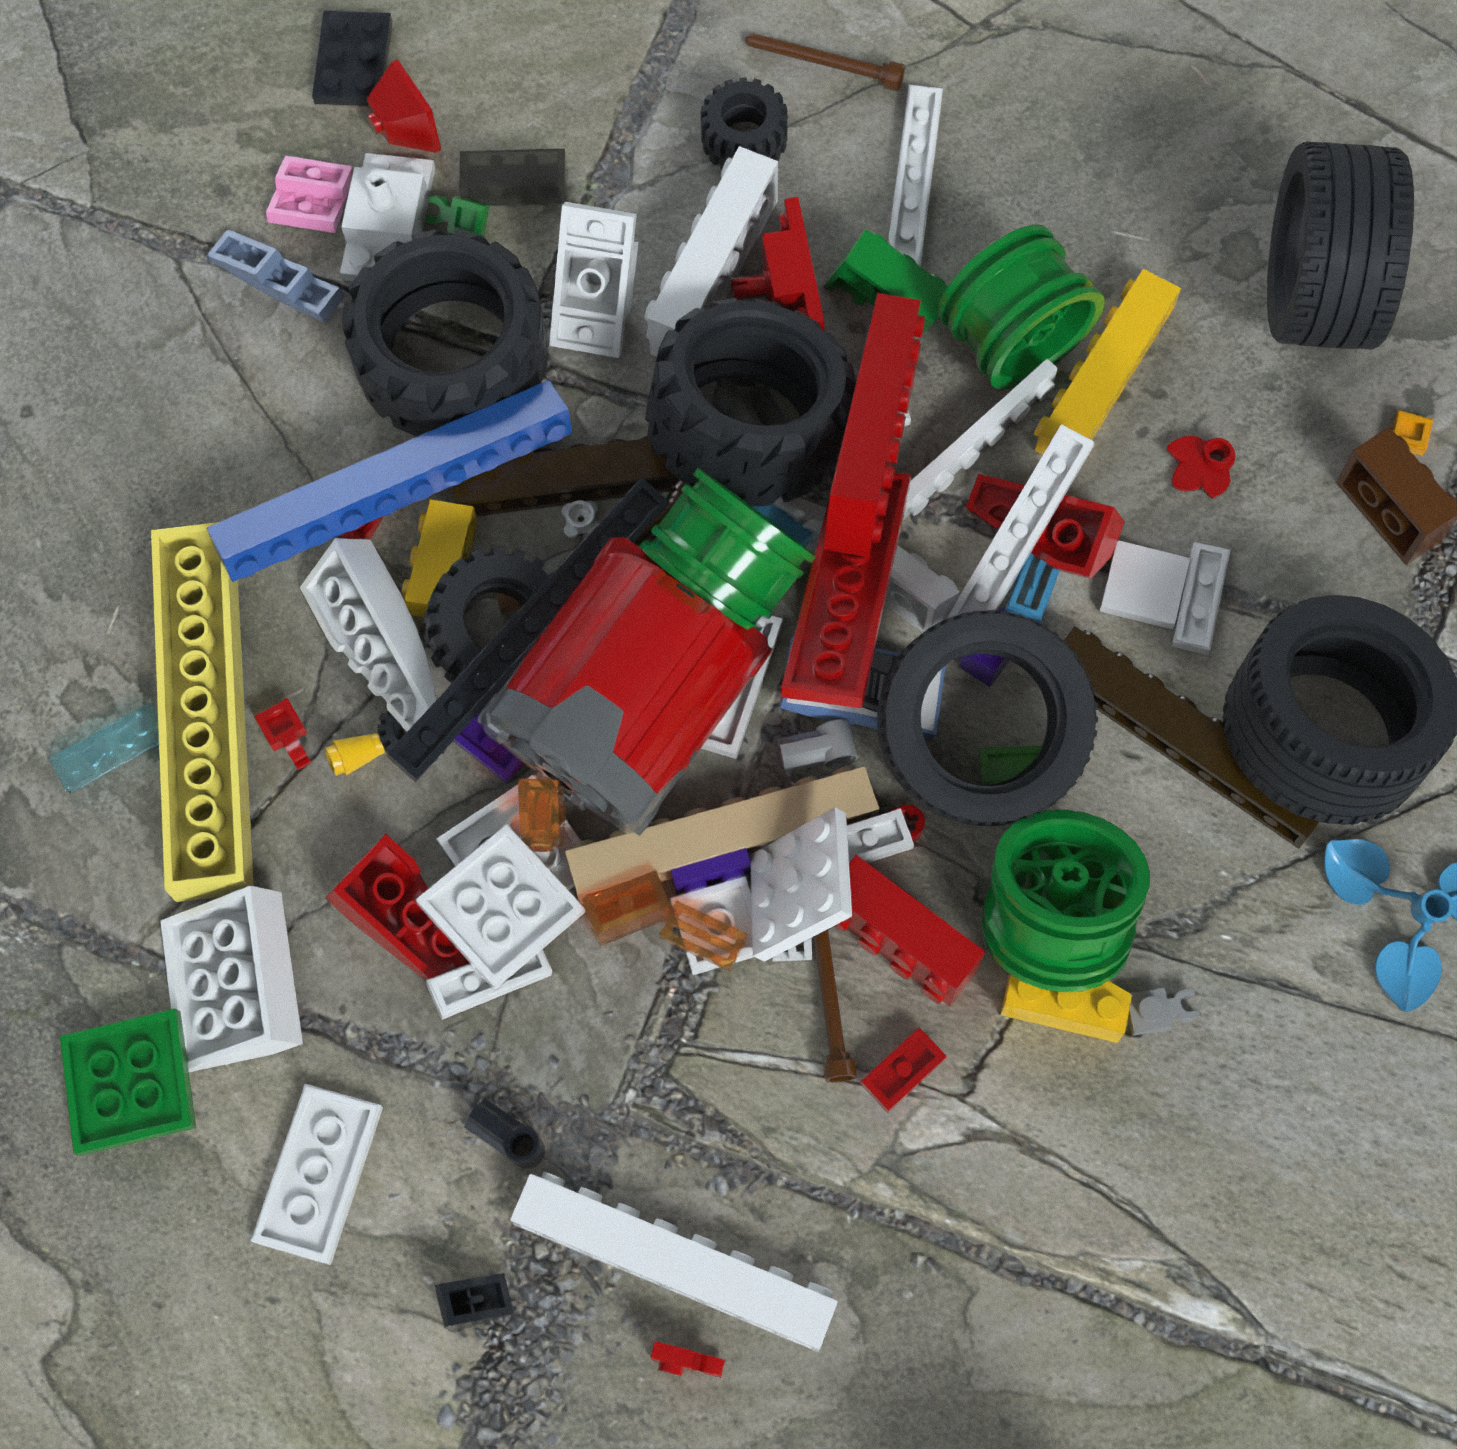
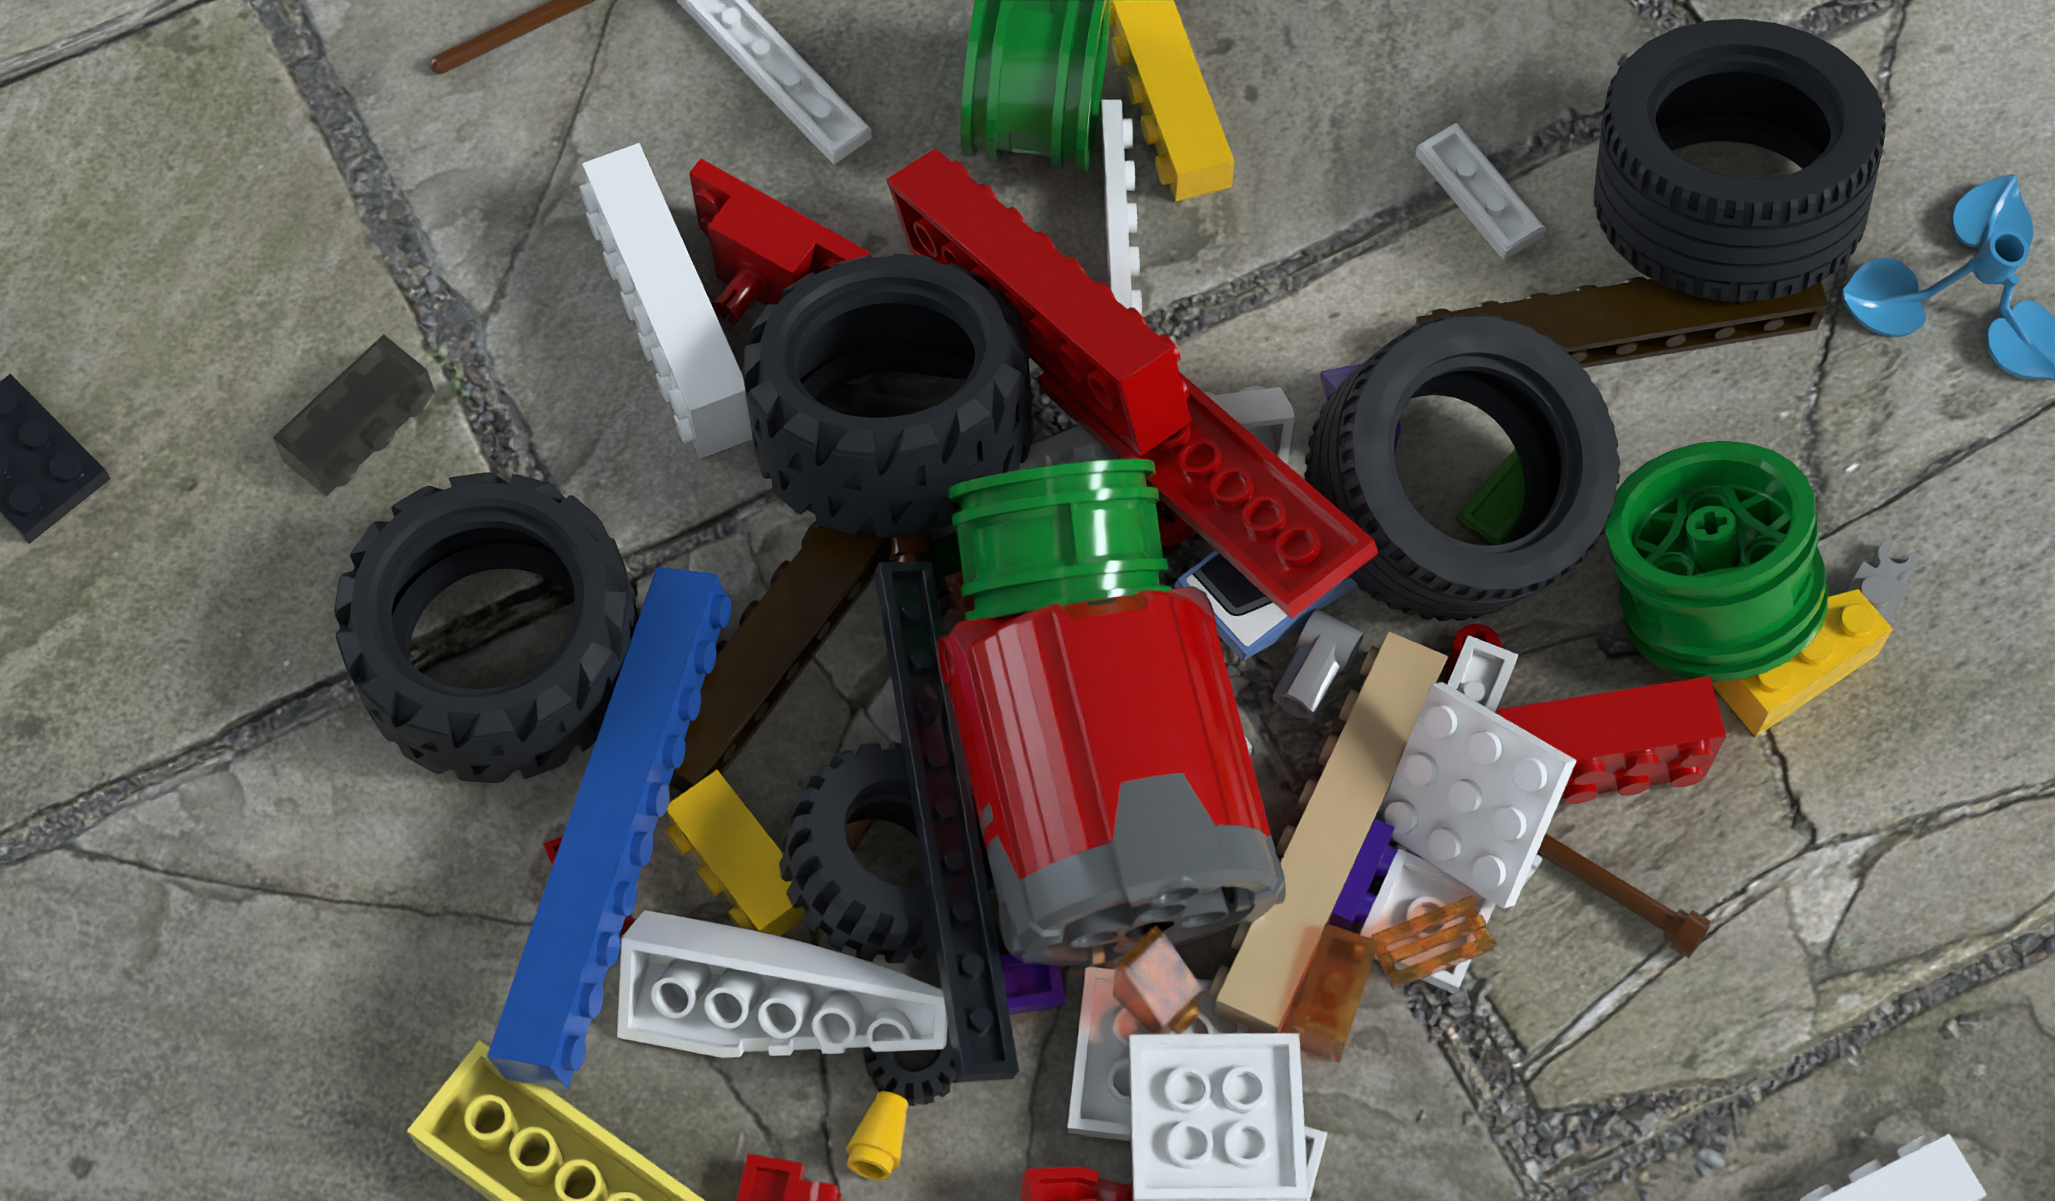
camera: 50 degrees left, 5 degrees down
sand blue slope [207,230,345,323] -> none
bright pink slope [266,156,353,233] -> none
white brick [340,153,435,282] -> none
red slope [367,59,441,153] -> none
green plate [425,195,490,237] -> none
white brick [549,202,638,358] -> none
white plate [561,500,599,538] -> none
black tyre [700,77,788,170] -> none
green wedge [823,228,948,333] -> none
red plate [860,1027,947,1113] -> none
white plate [947,424,1094,618] -> none
red wedge [966,474,1125,579] -> none
dark azure tile [1005,553,1060,624] -> none
white tile [1099,540,1190,630] -> none
red plate [1166,435,1236,499] -> none

